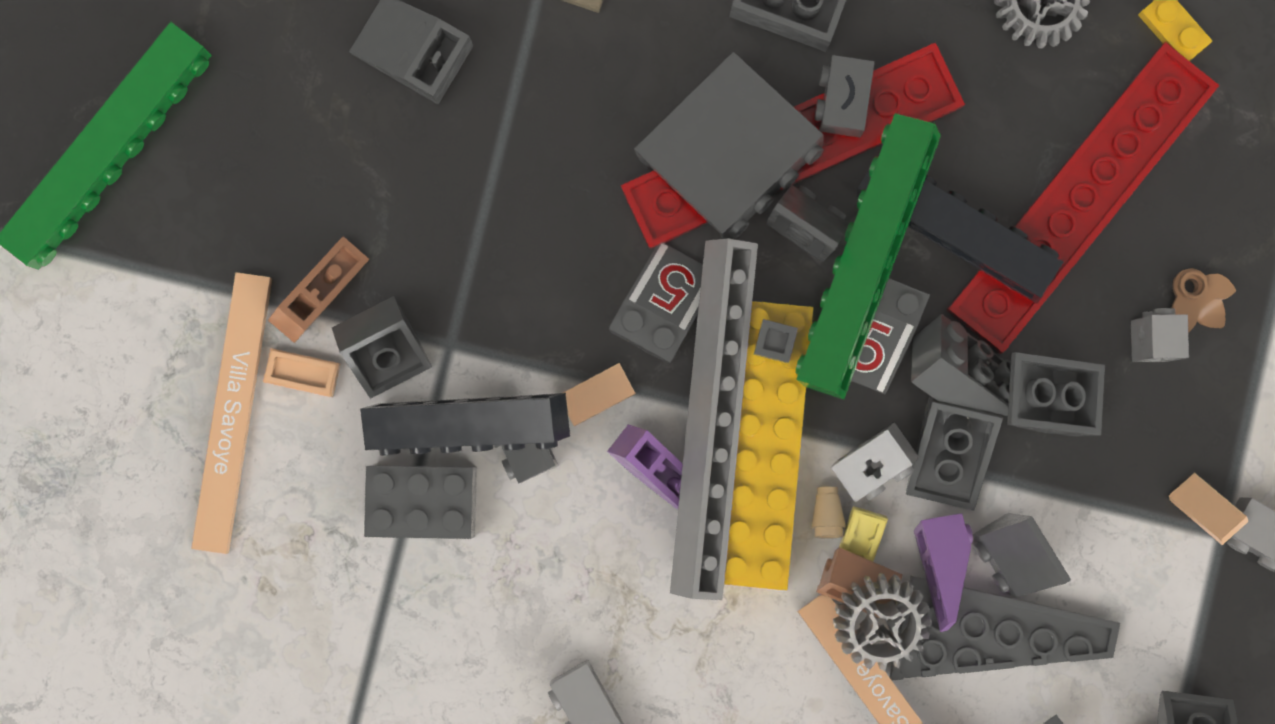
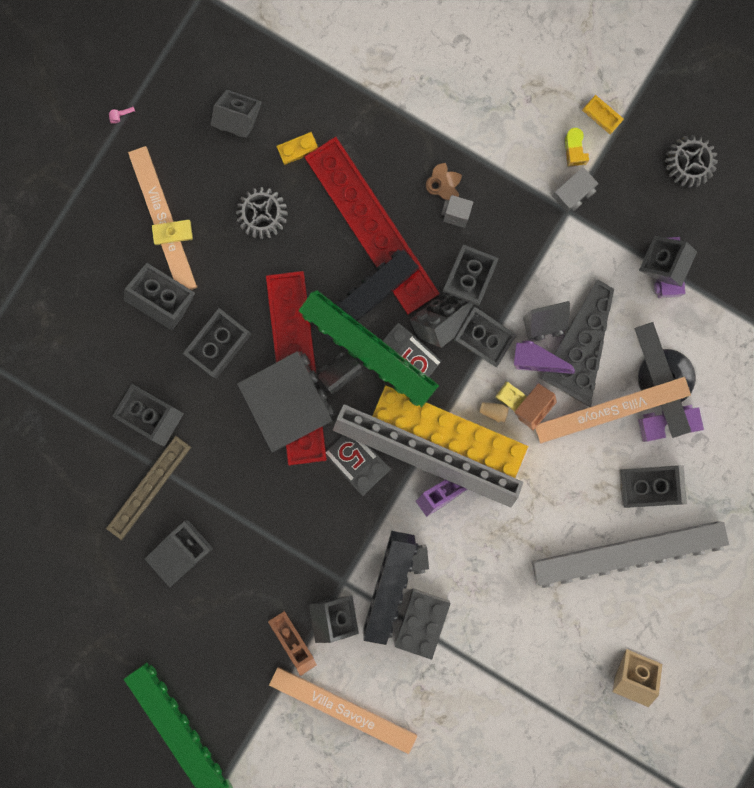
camera: 70 degrees left, 0 degrees up
light nougat tile [263,348,341,398] -> none
light nougat tile [563,363,636,426] -> none
dark grey plate [753,319,798,364] -> none
dark grey brick [814,55,875,137] -> none
brick [831,422,919,502] -> none
light grey gear [833,573,932,671] -> none
light nougat tile [1169,473,1248,545] -> none

